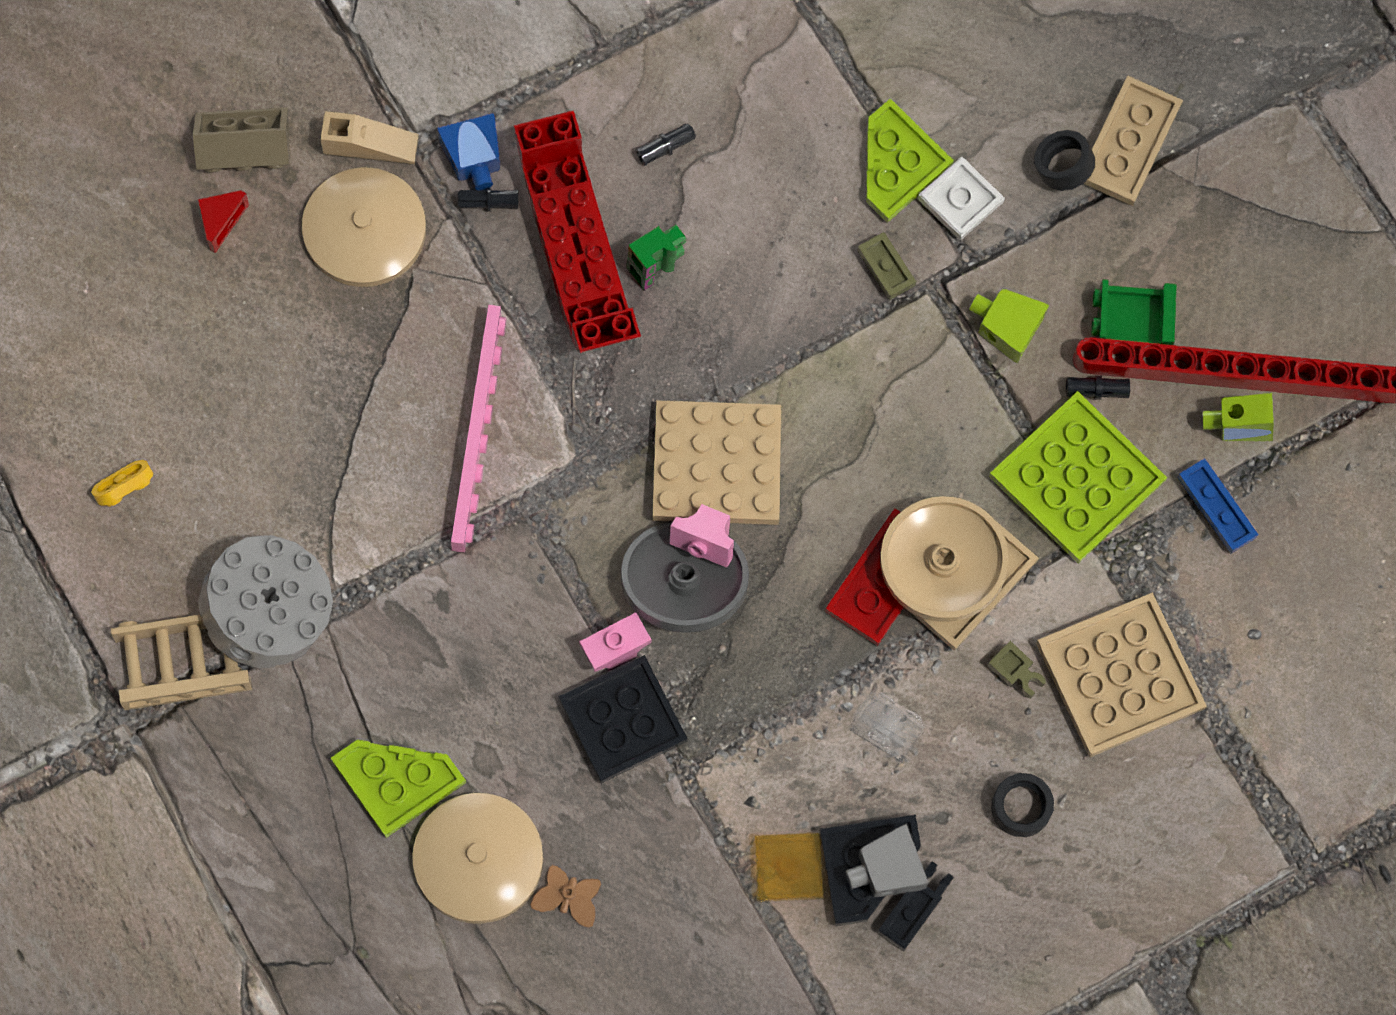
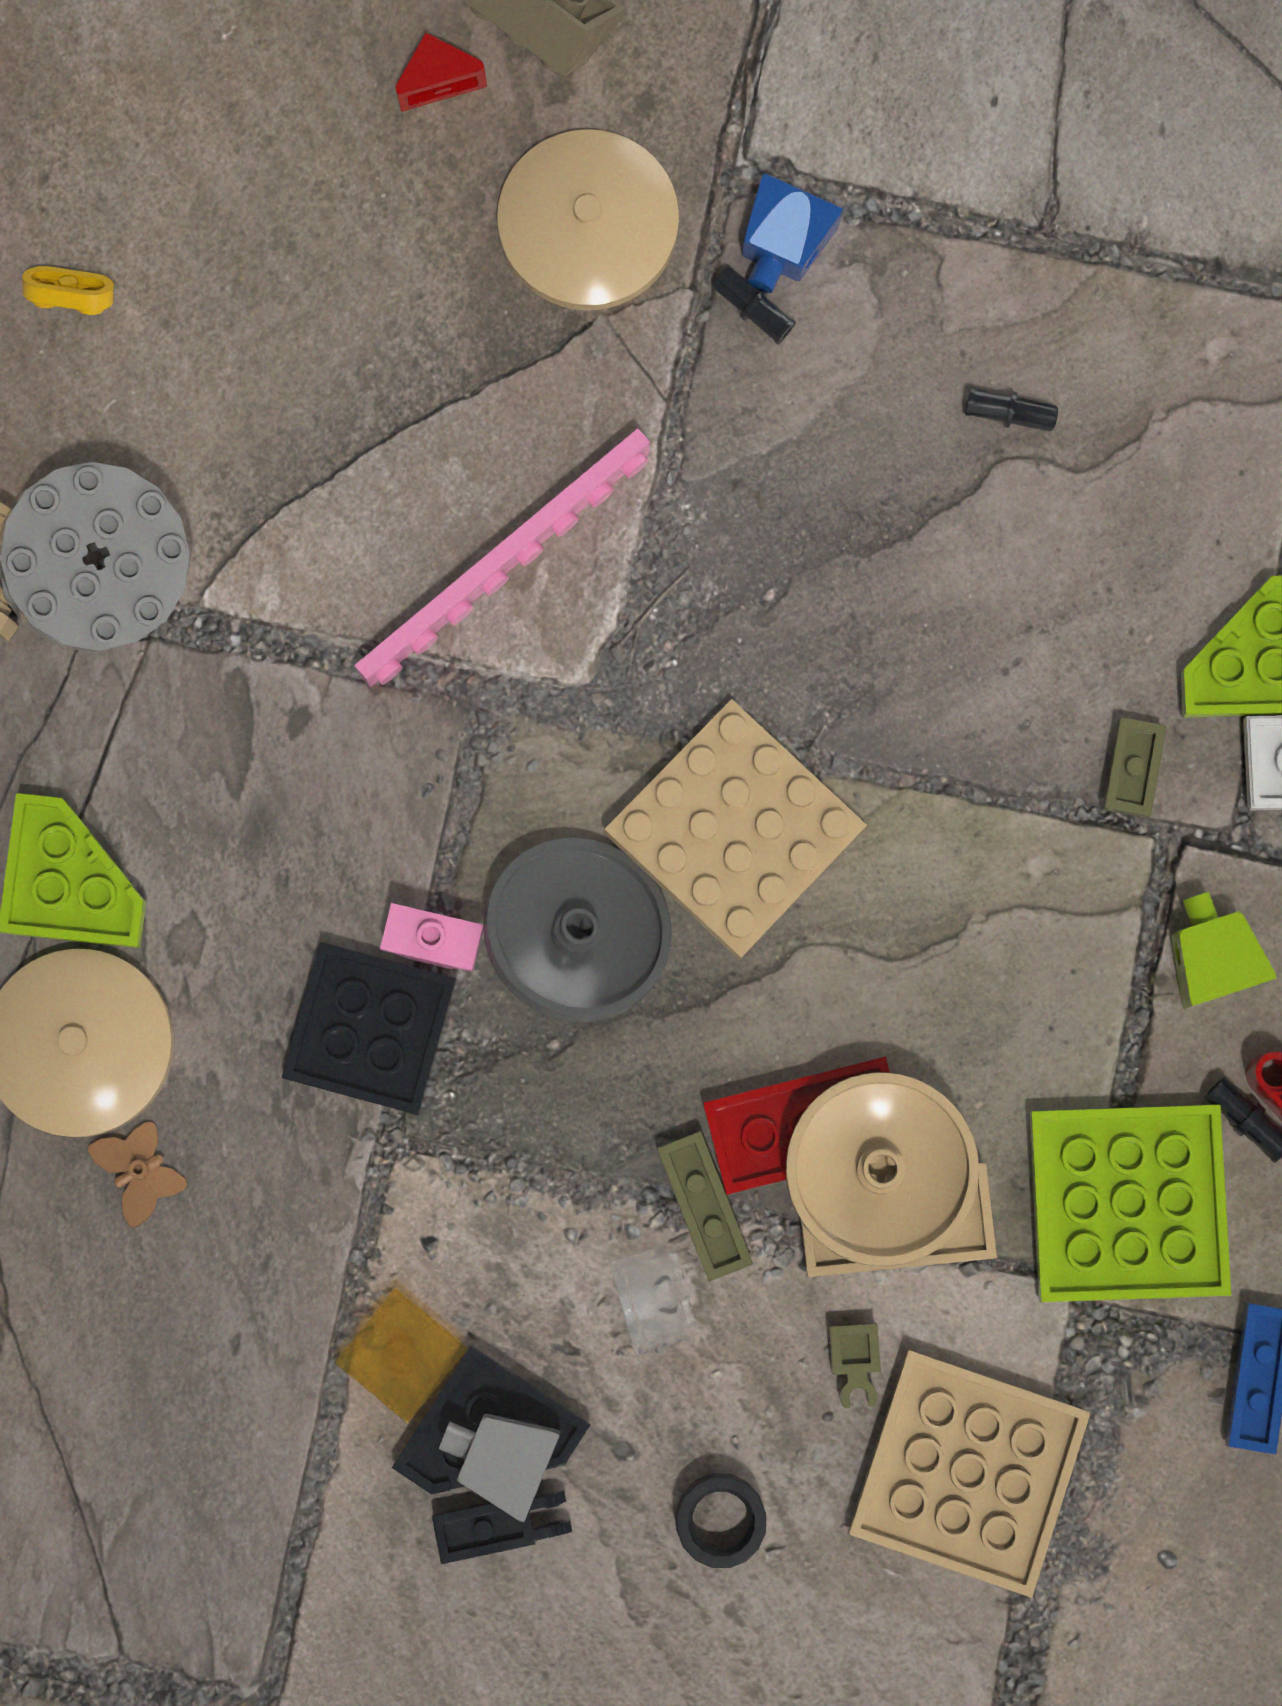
camera: 45 degrees right, 10 degrees up
tan slope [321,111,419,164] -> none
red slope [514,110,641,353] -> none
green hips [626,224,687,291] -> none
bright pink brick [670,504,734,568] -> none
none -> olive plate [657,1131,753,1282]

